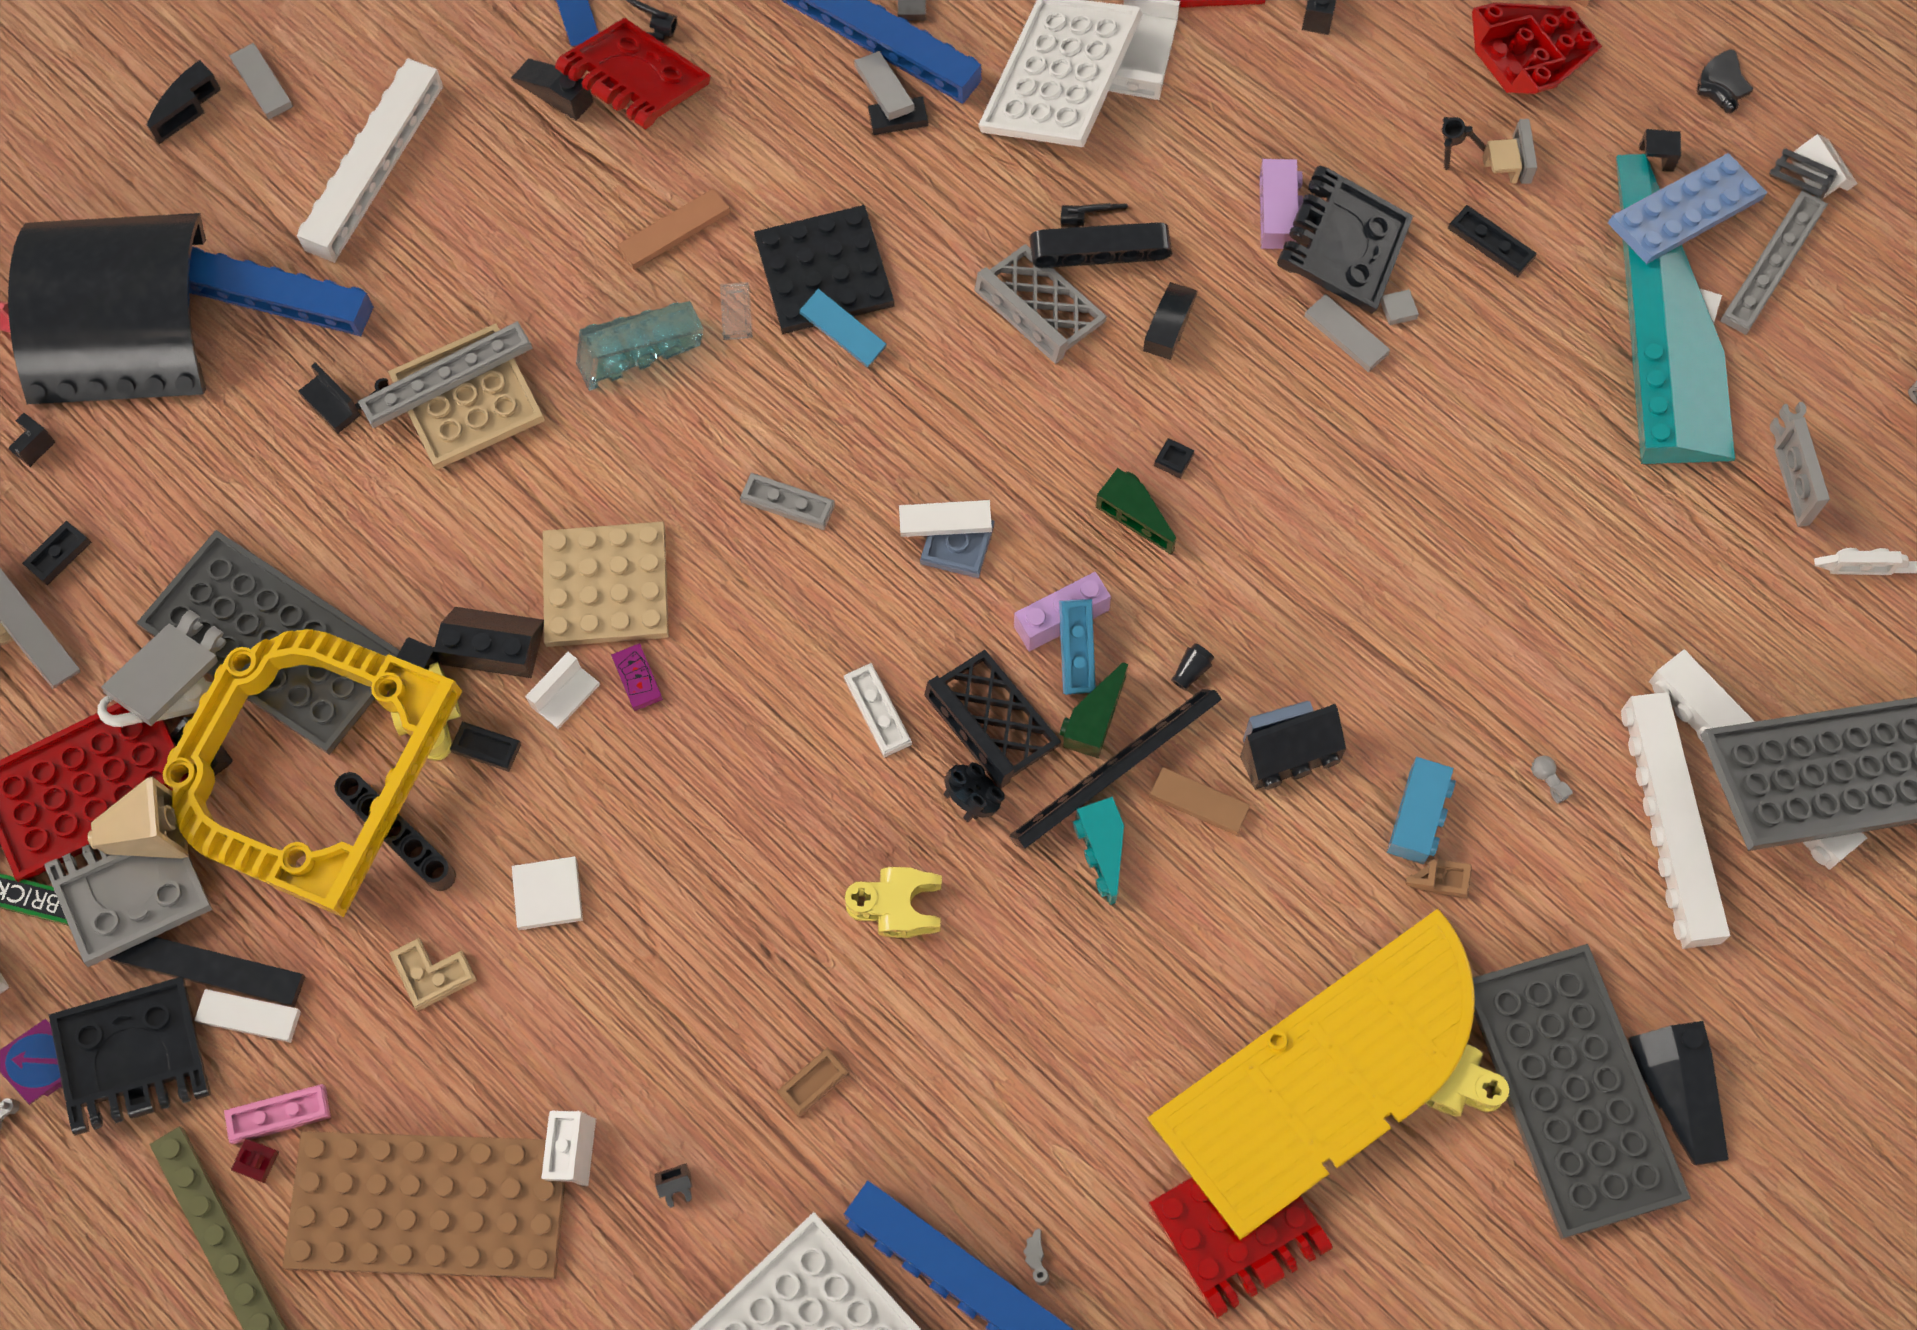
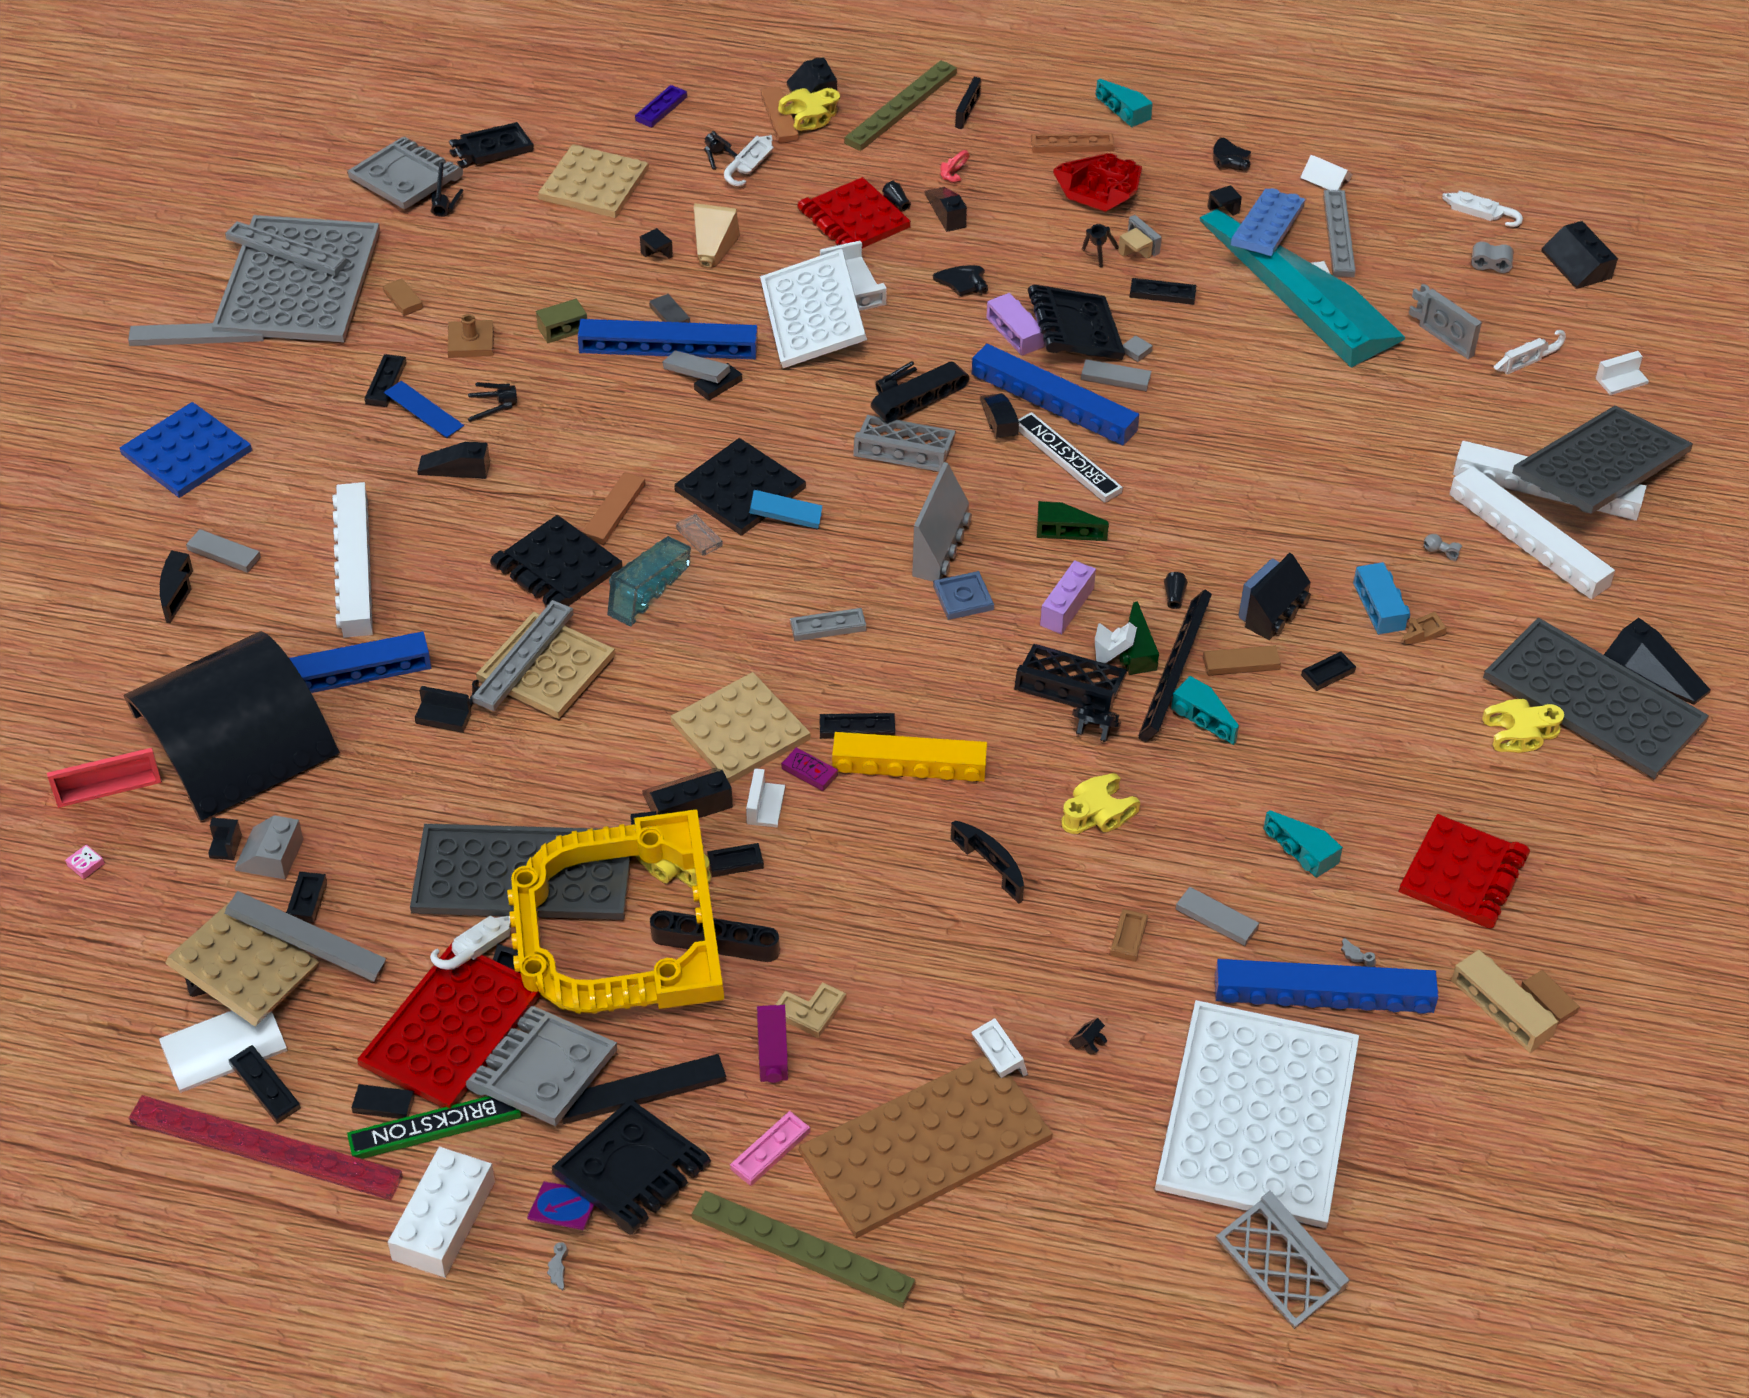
camera: 35 degrees left, 20 degrees down
tan slope [88,777,189,859] -> none
light grey tile [101,610,227,726] -> none
white tile [194,989,301,1043] -> none
dark red tile [231,1138,279,1184] -> none
white tile [512,856,583,930] -> none
red hinge [555,17,711,129] -> none
white tile [844,663,912,758] -> none
white tile [899,500,992,537] -> none
dark azure tile [1059,599,1096,695] -> none
yellow door [1147,909,1475,1240] -> none
black tile [1154,438,1195,479] -> none
black tile [1769,148,1838,199] -> none
none -> light grey slope [235,815,303,880]
none -> black hinge [490,515,623,606]
none -> magenta slope [757,1005,788,1083]
none -> black tile [820,713,896,739]
none -> yellow brick [832,732,987,782]
none -> light grey slope [912,462,972,582]
none -> black arm [933,265,988,296]
none -> black slope [950,820,1024,904]
none -> blue brick [971,343,1140,446]
none -> tile [1018,412,1123,503]
none -> white slope [1095,622,1137,663]
none -> light grey tile [1176,887,1259,946]
none -> teal slope [1263,810,1343,878]
none -> black tile [1301,651,1356,691]

